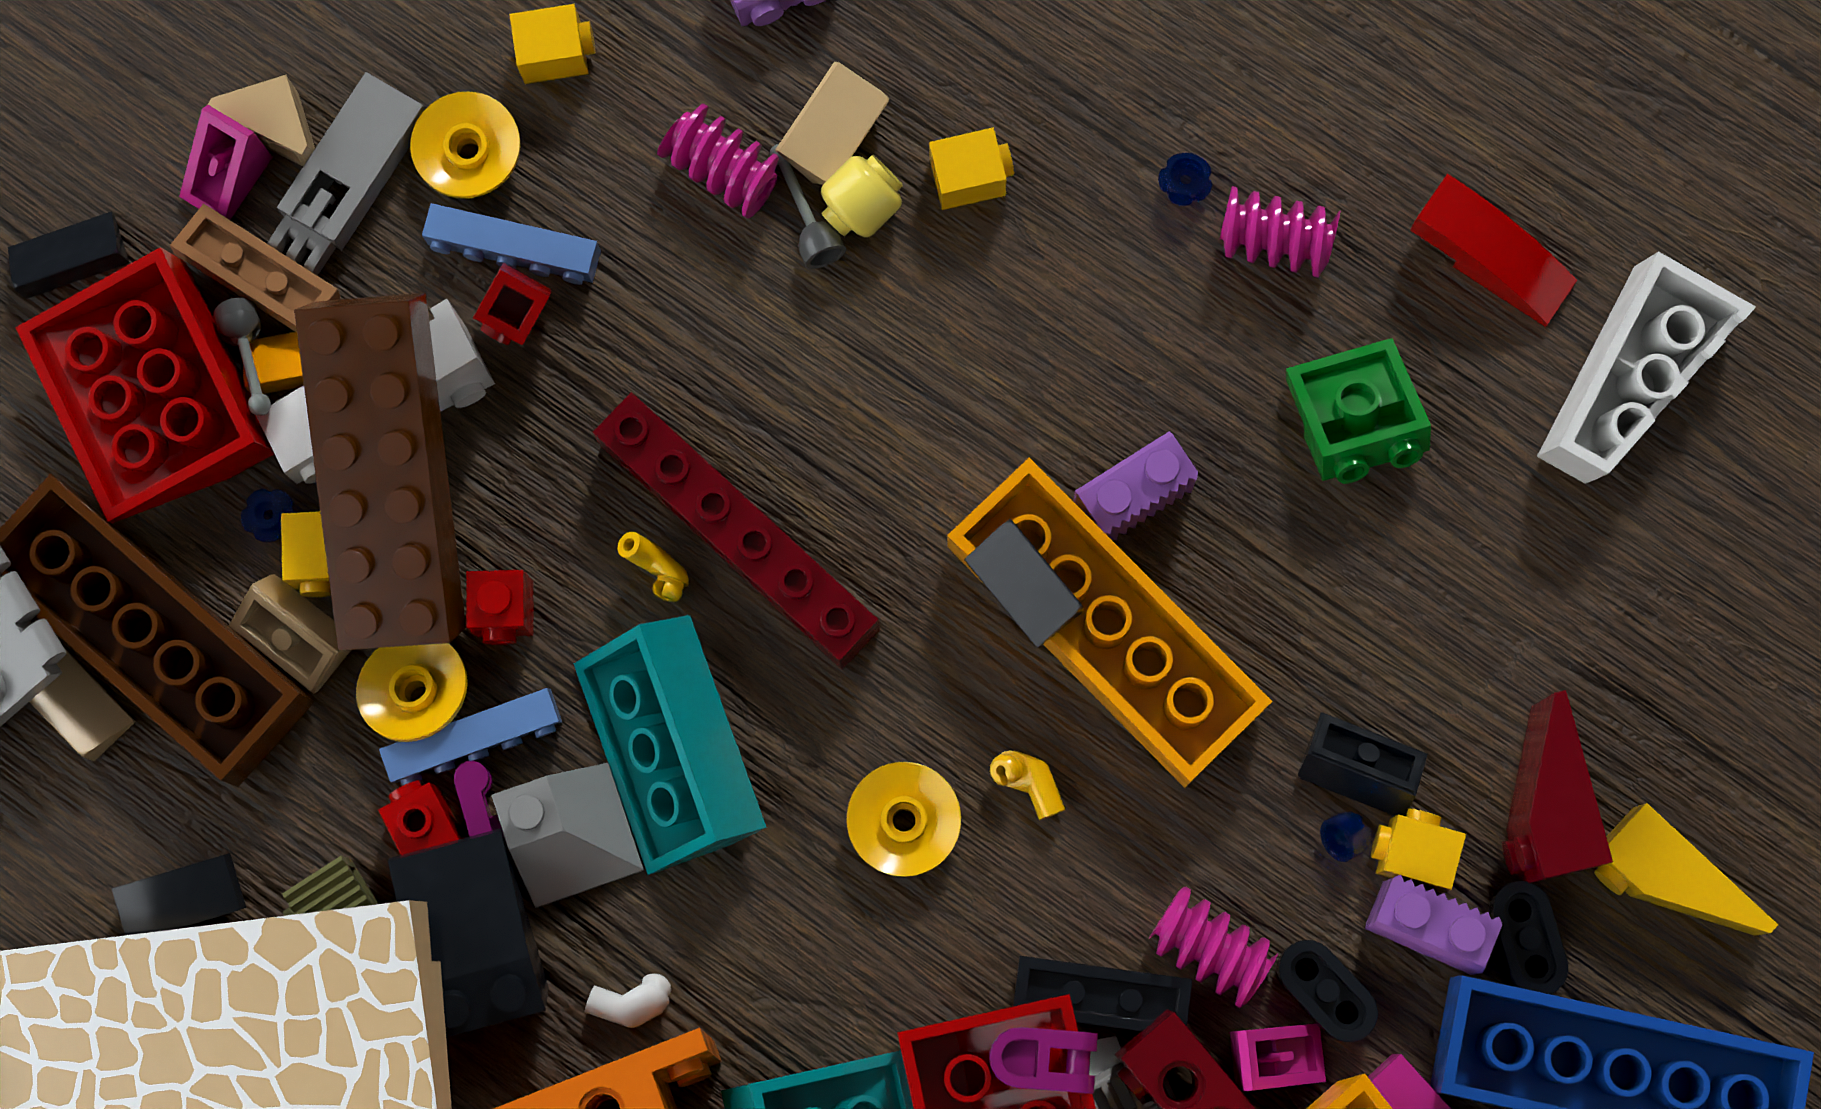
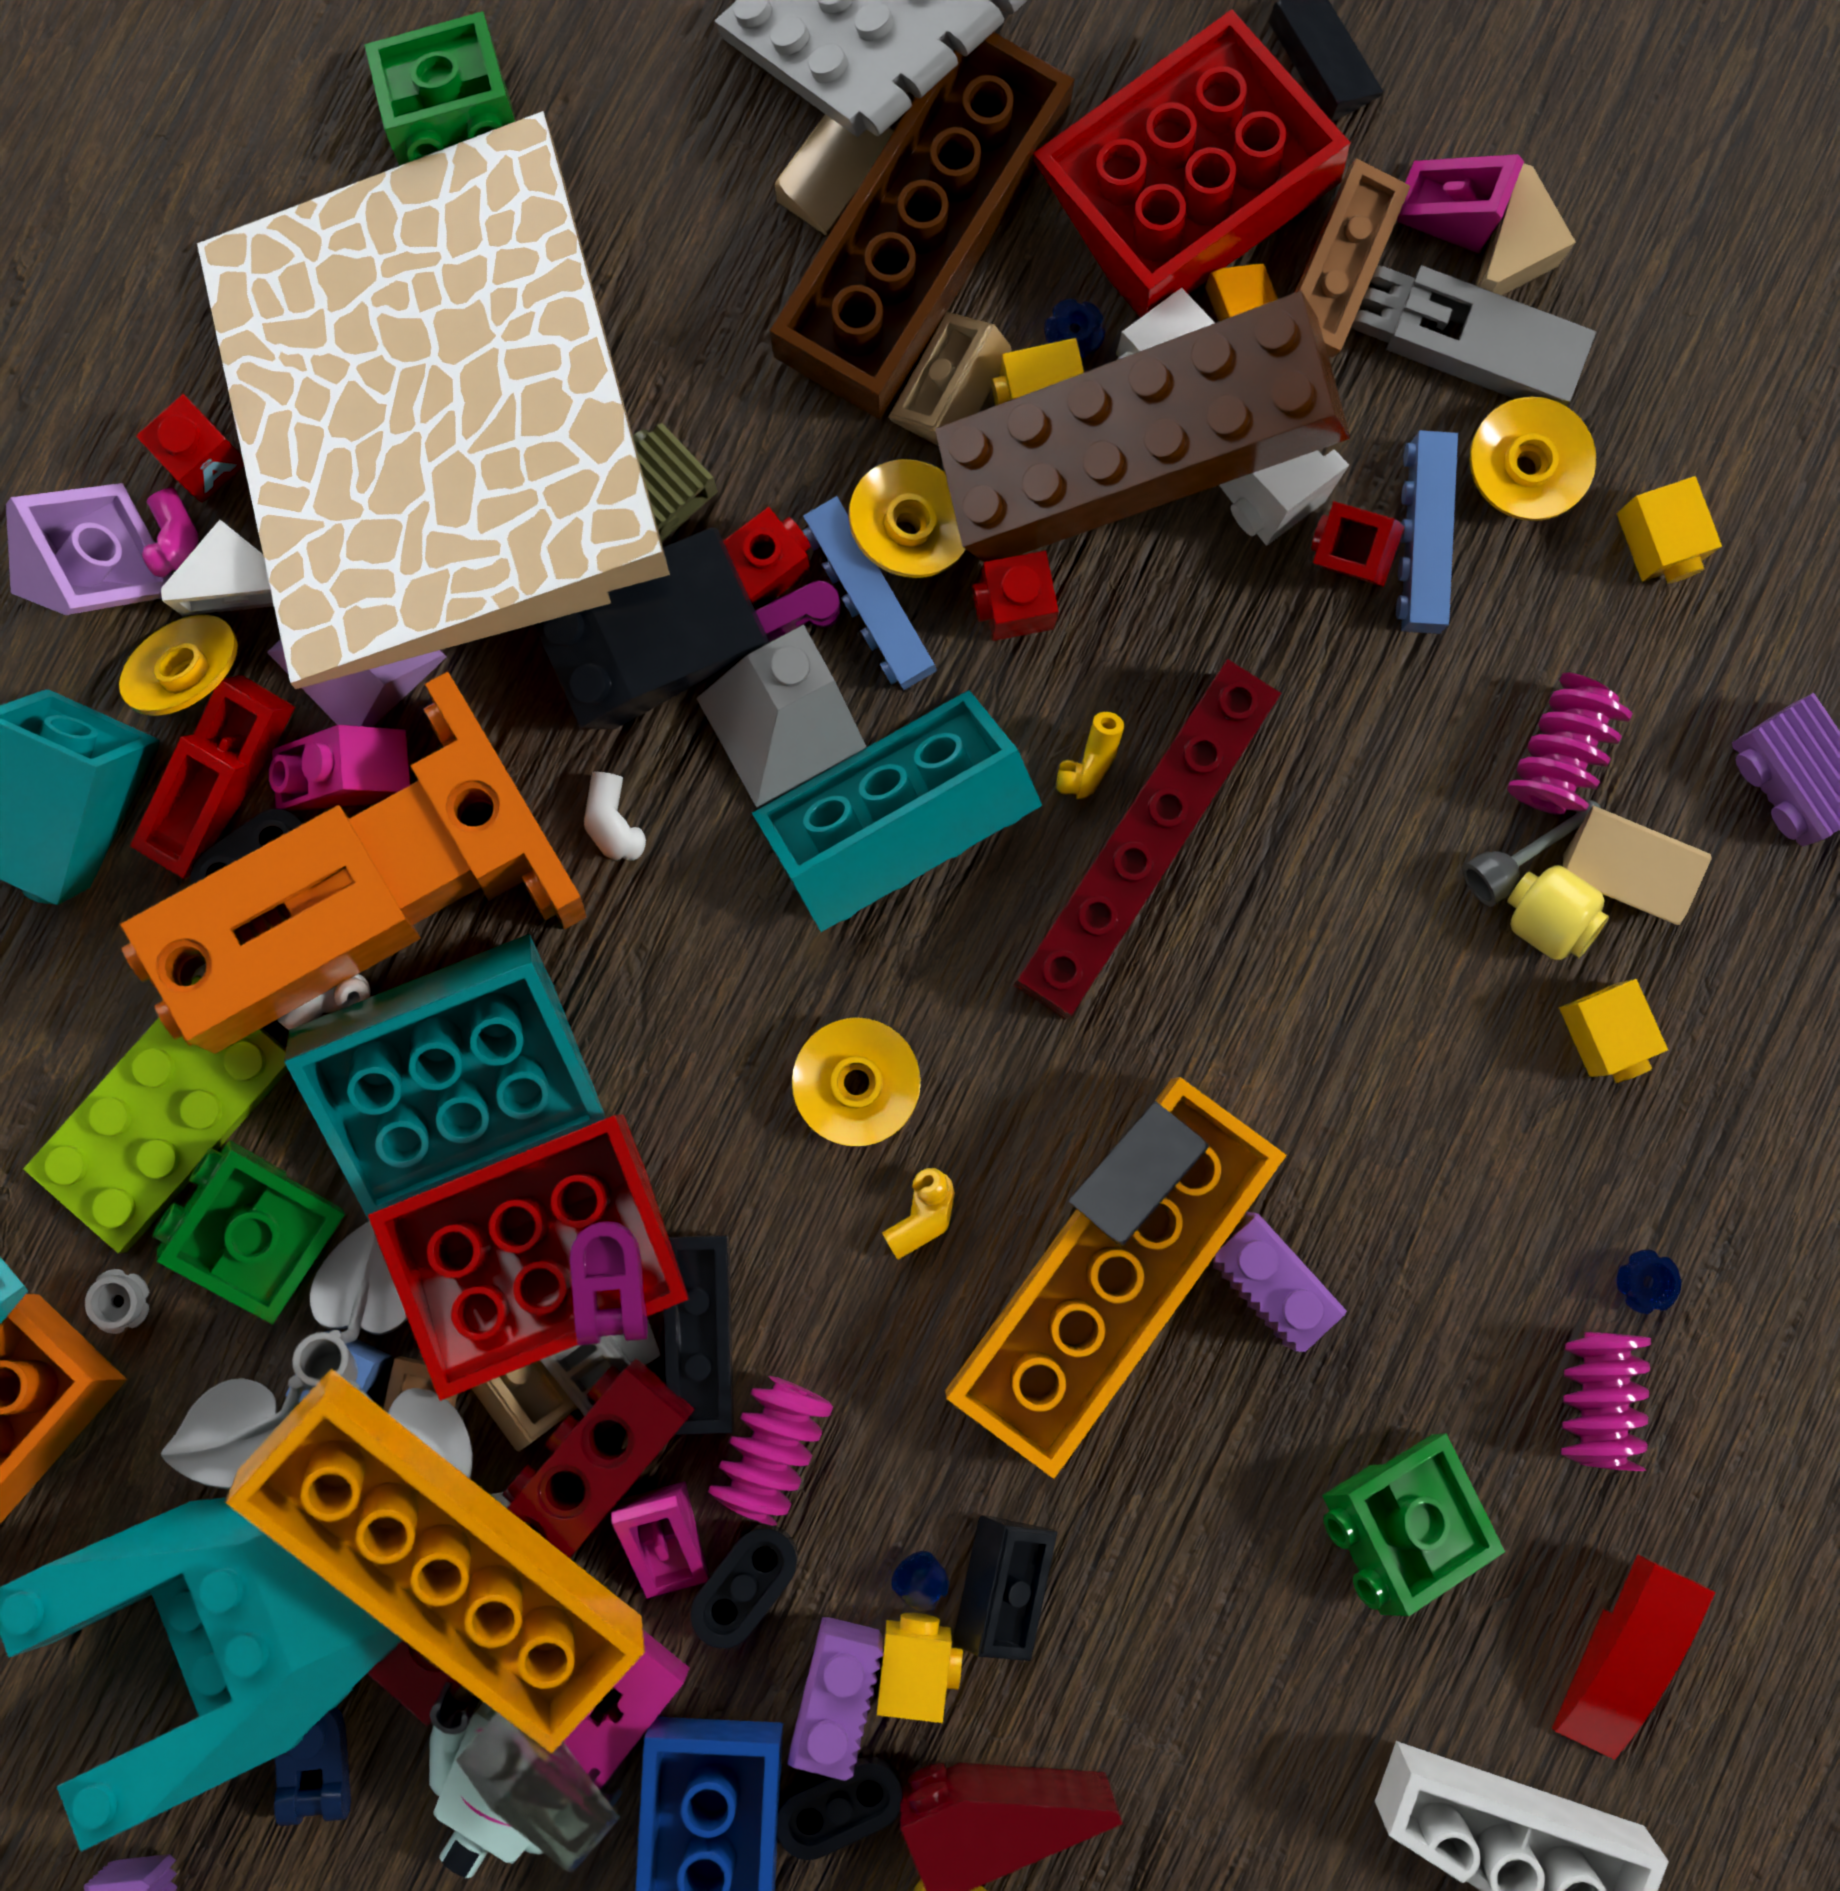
camera: 70 degrees right, 5 degrees up
black slope [111,853,246,935] -> none
hinge [213,298,271,416] -> none

